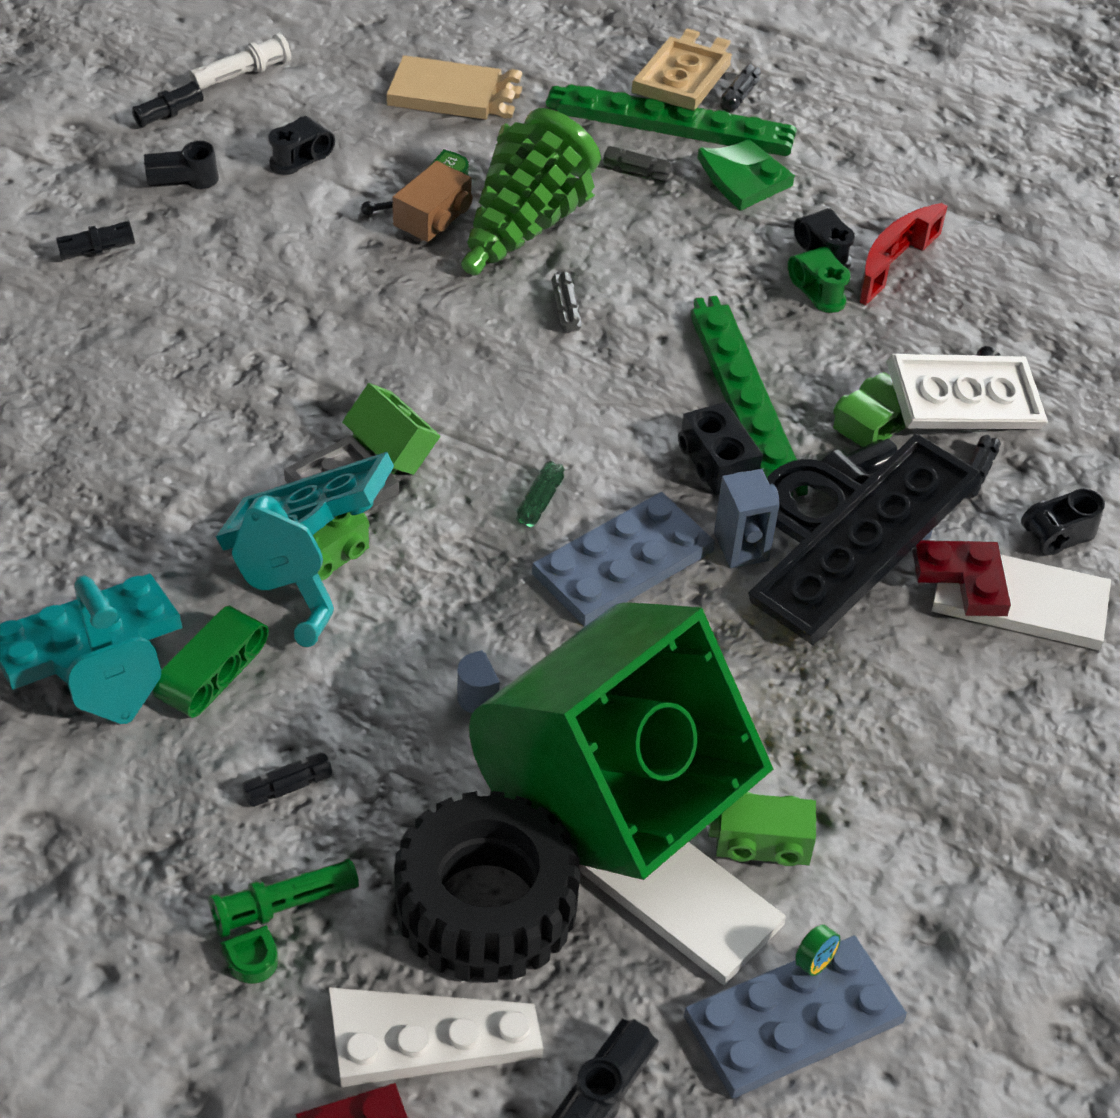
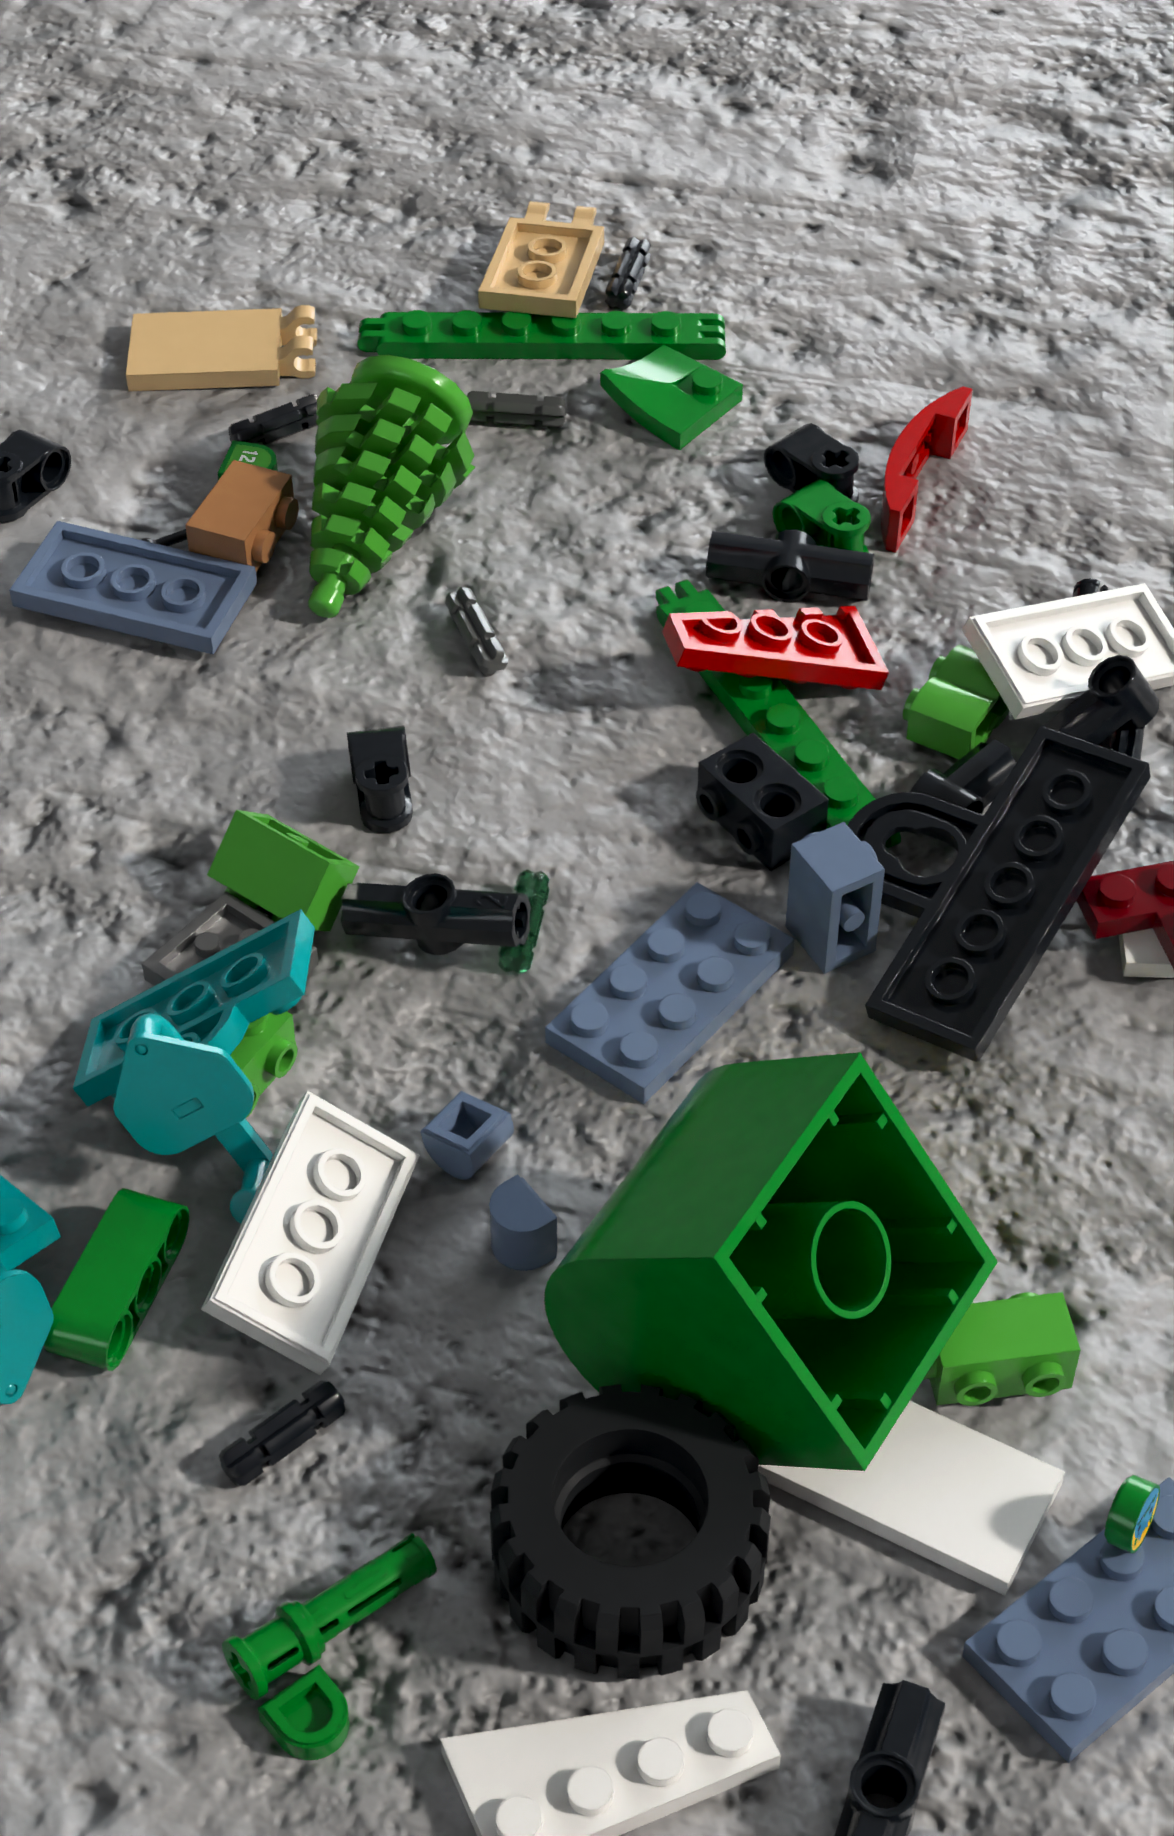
camera: 10 degrees left, 0 degrees up
none -> sand blue plate [9,521,257,655]
none -> white tile [201,1091,420,1375]
none -> black axle [228,394,318,445]
none -> black piece [340,873,531,955]
none -> black piece [347,725,413,833]
none -> sand blue brick [420,1091,514,1180]
none -> red wing [662,606,889,690]
none -> black piece [706,530,875,602]
none -> black piece [1043,655,1159,745]

